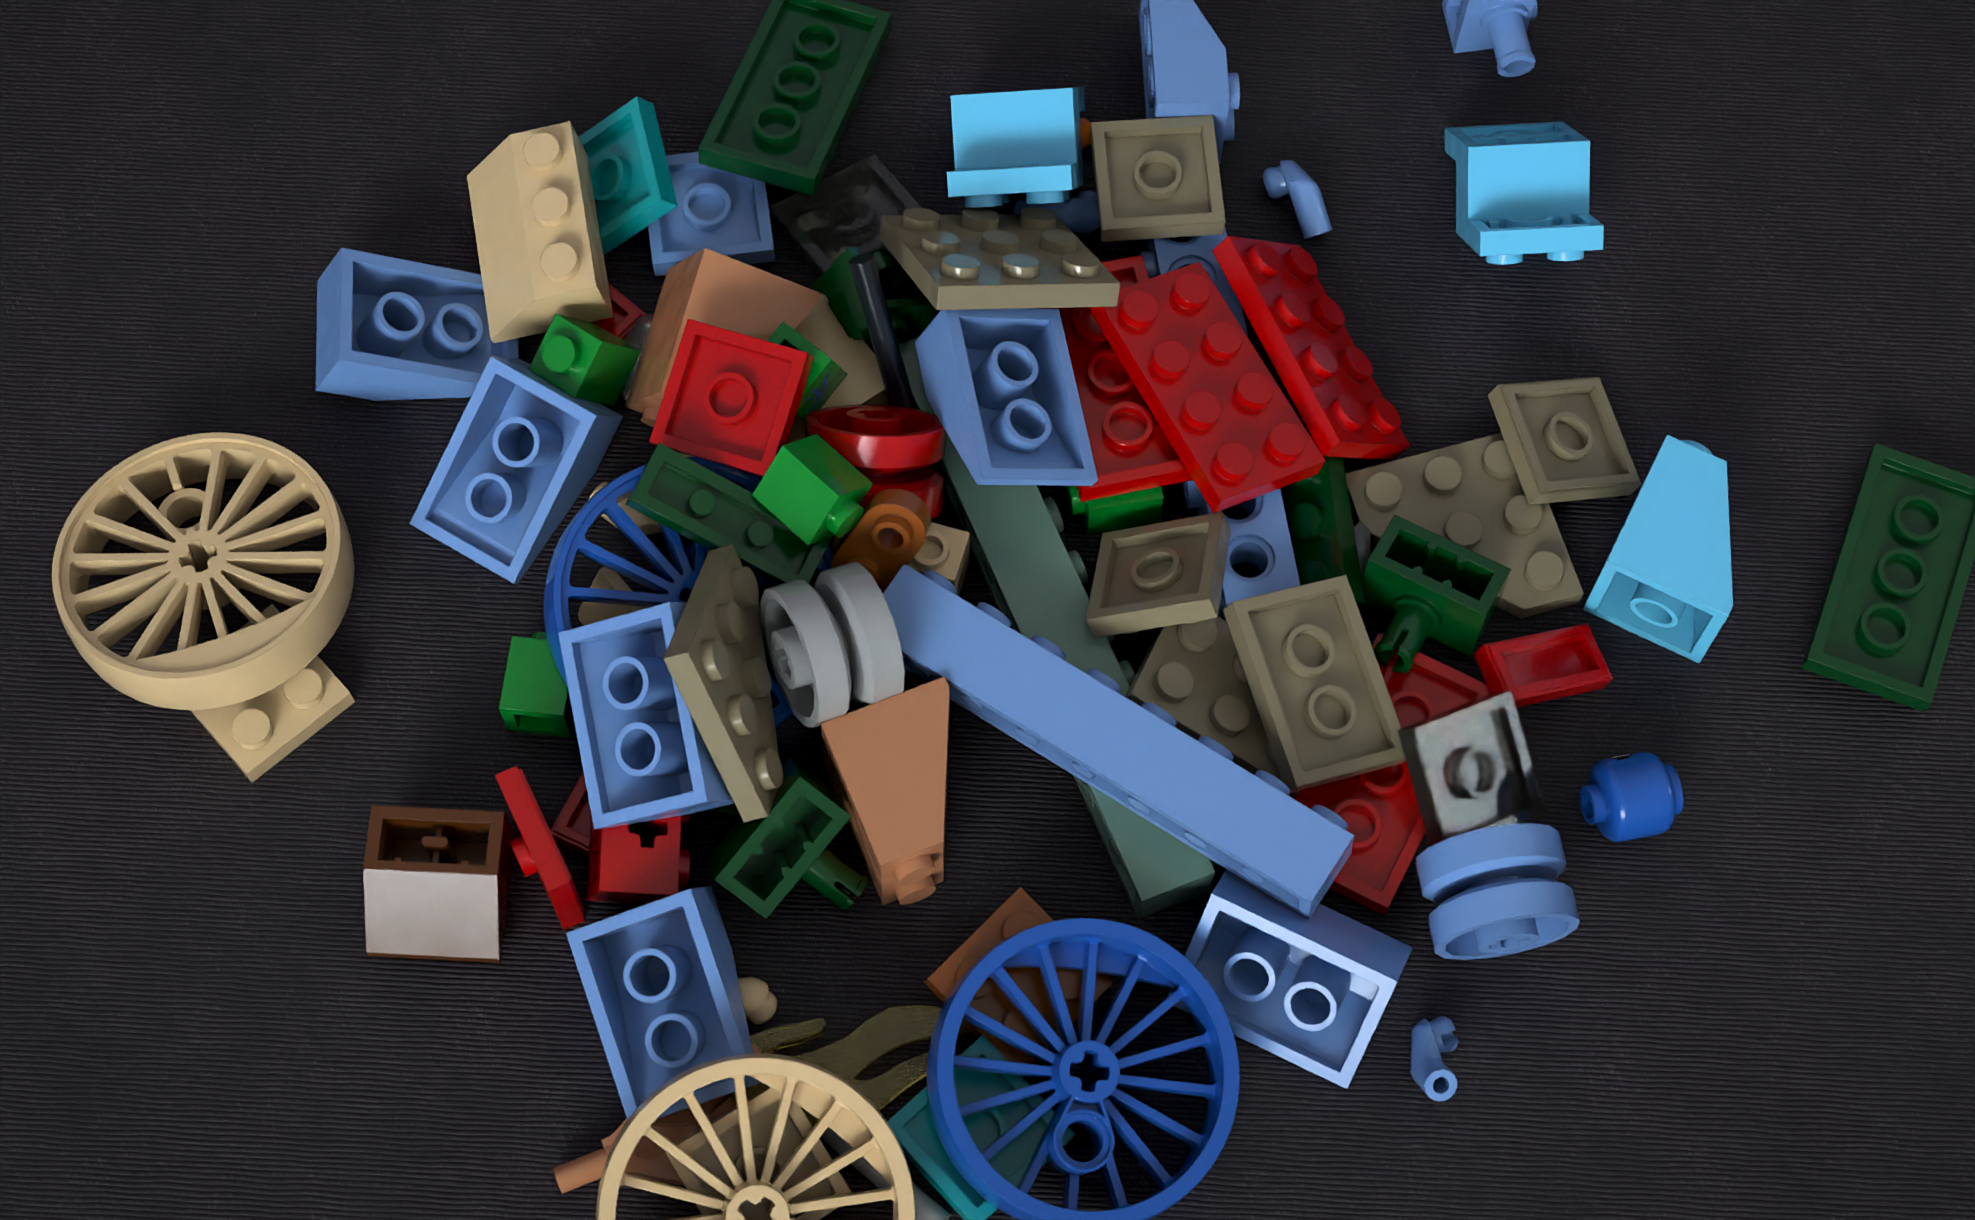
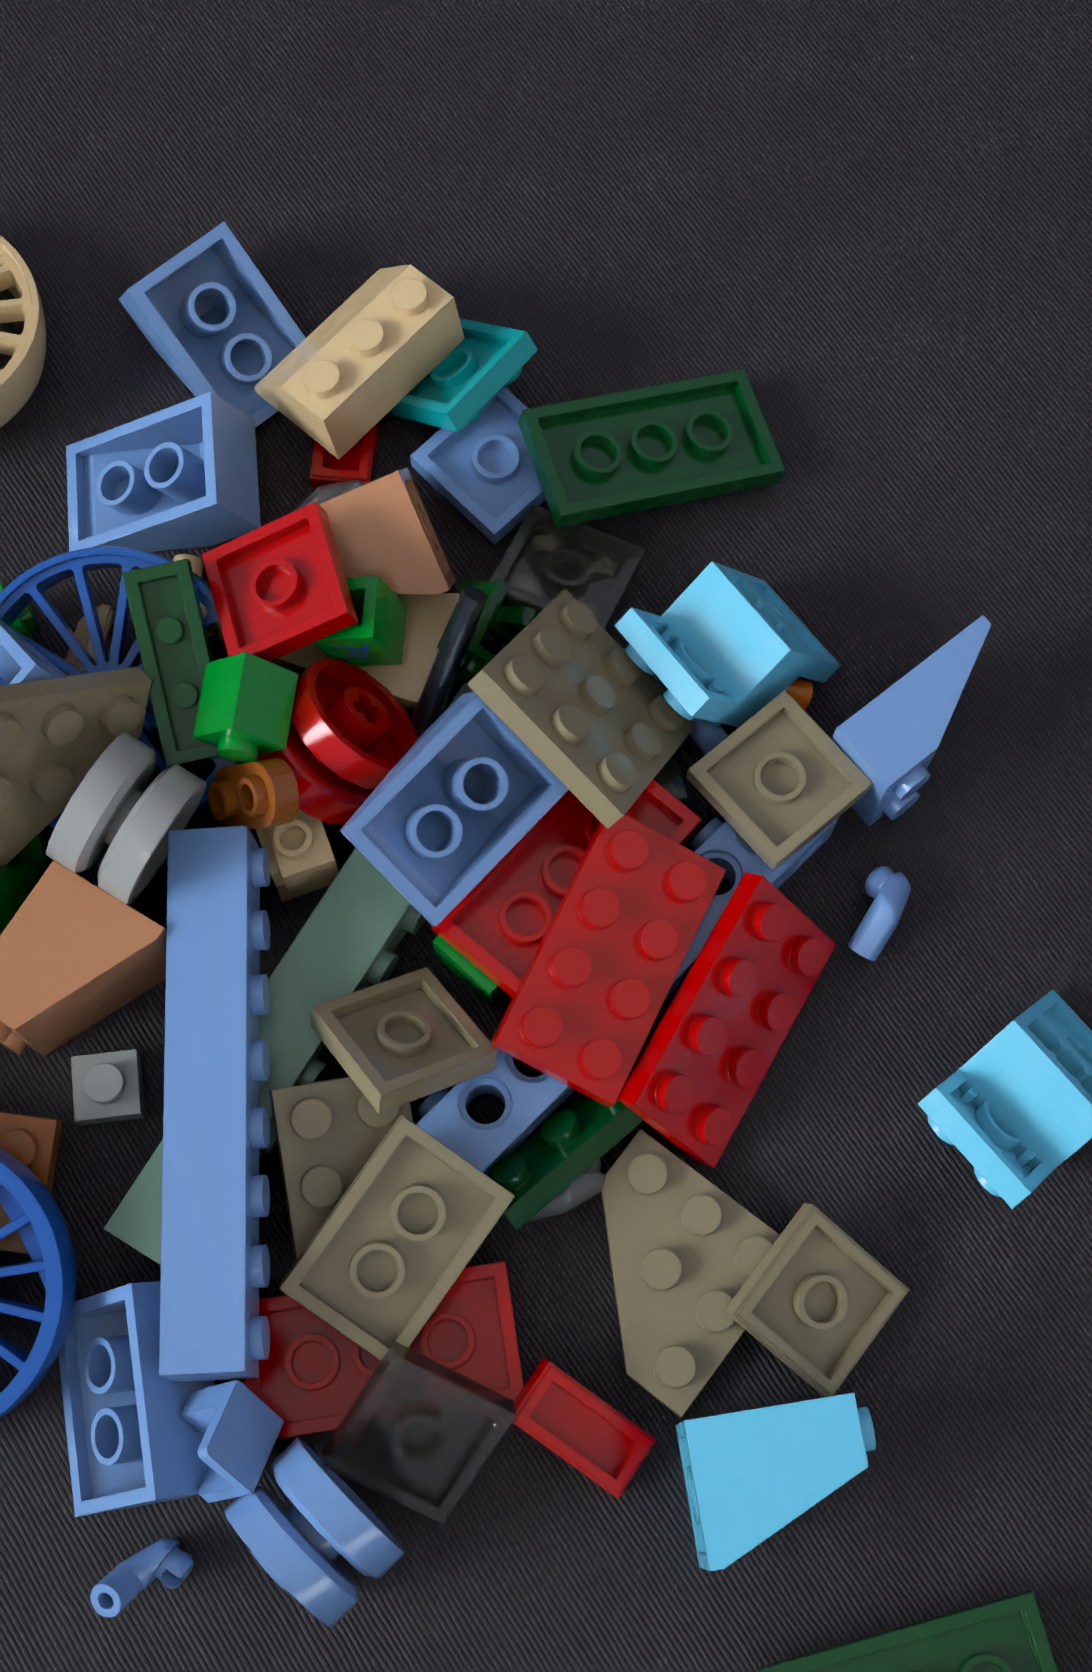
camera: 55 degrees right, 5 degrees up
green brick [529,314,641,406] -> none
dark green brick [1362,514,1511,673] -> none
blue head [1579,751,1683,843] -> none
none -> light grey plate [71,1049,145,1126]
none -> medium blue panel [180,1380,284,1503]

